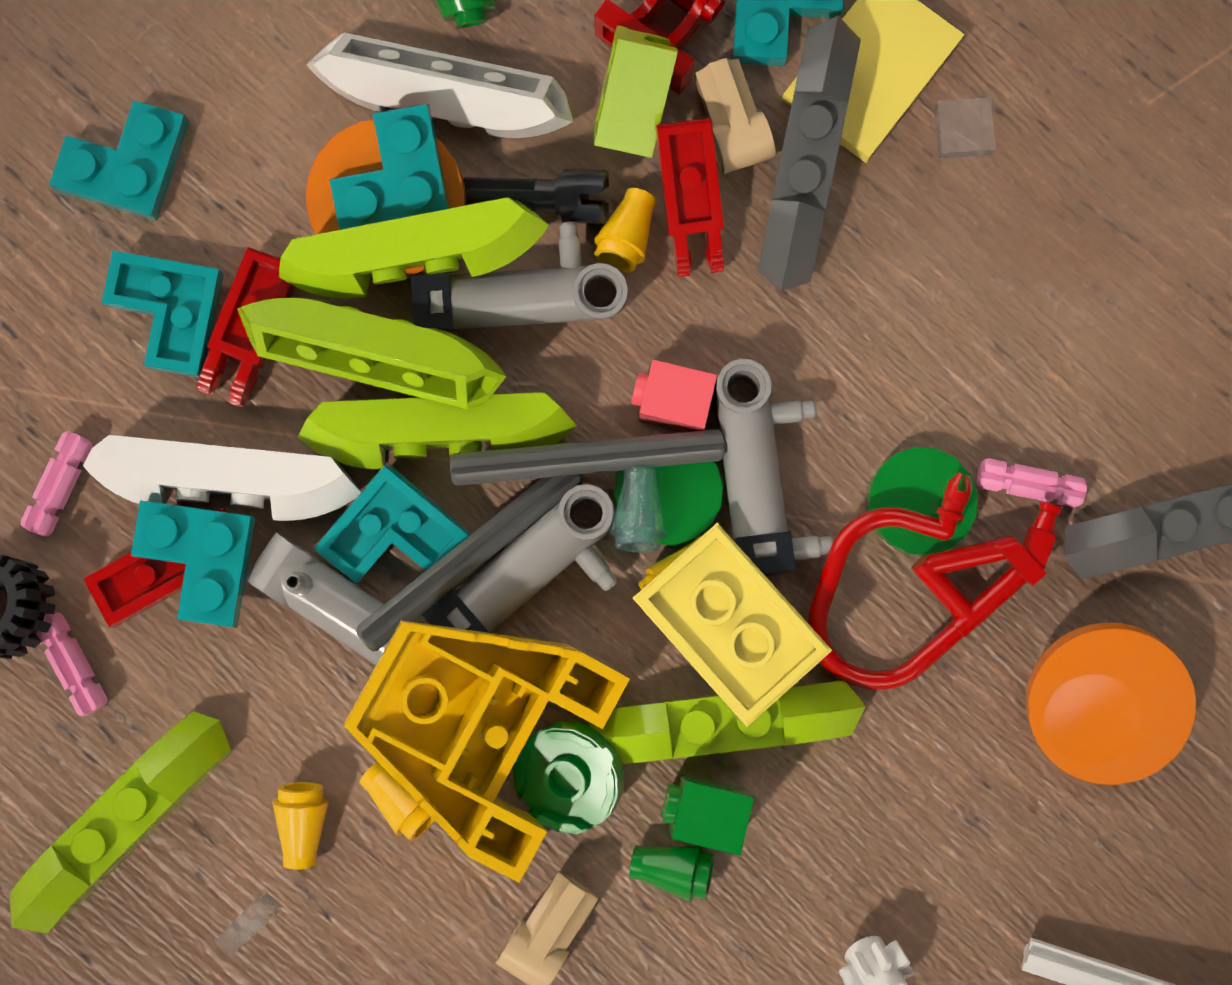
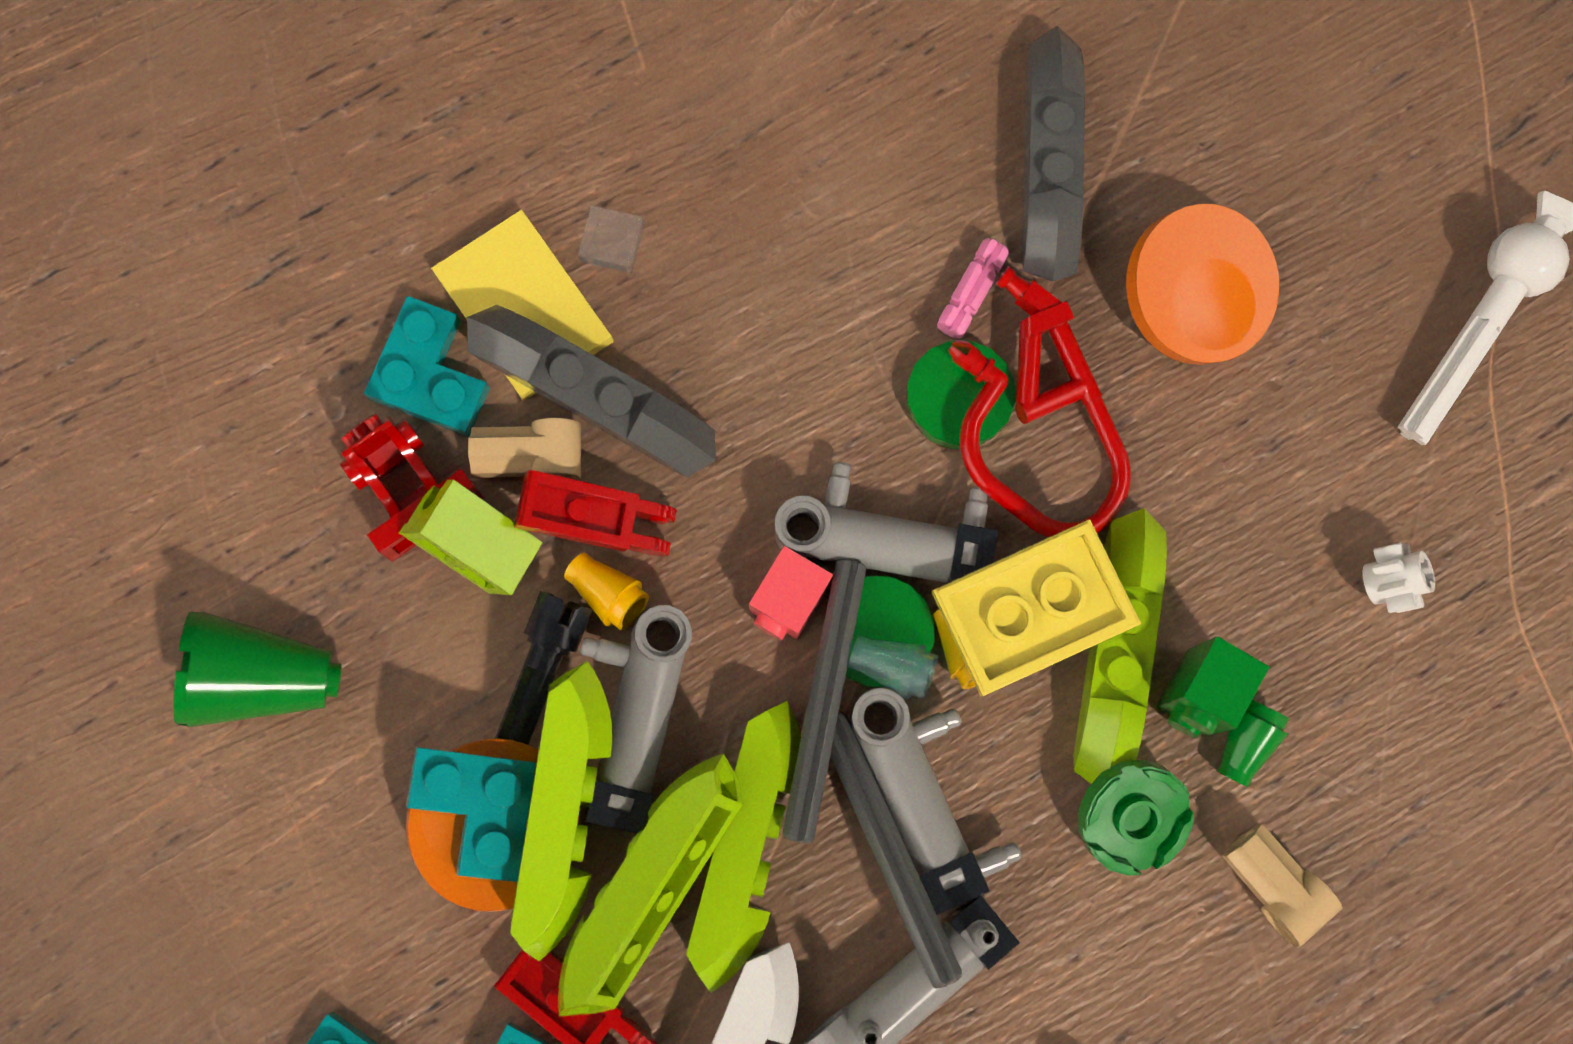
camera: 75 degrees left, 5 degrees down
white brick [306,32,573,138] -> none
teal plate [314,462,471,584] -> none
yellow wedge [343,620,630,883] -> none
yellow cone [359,762,435,842] -> none

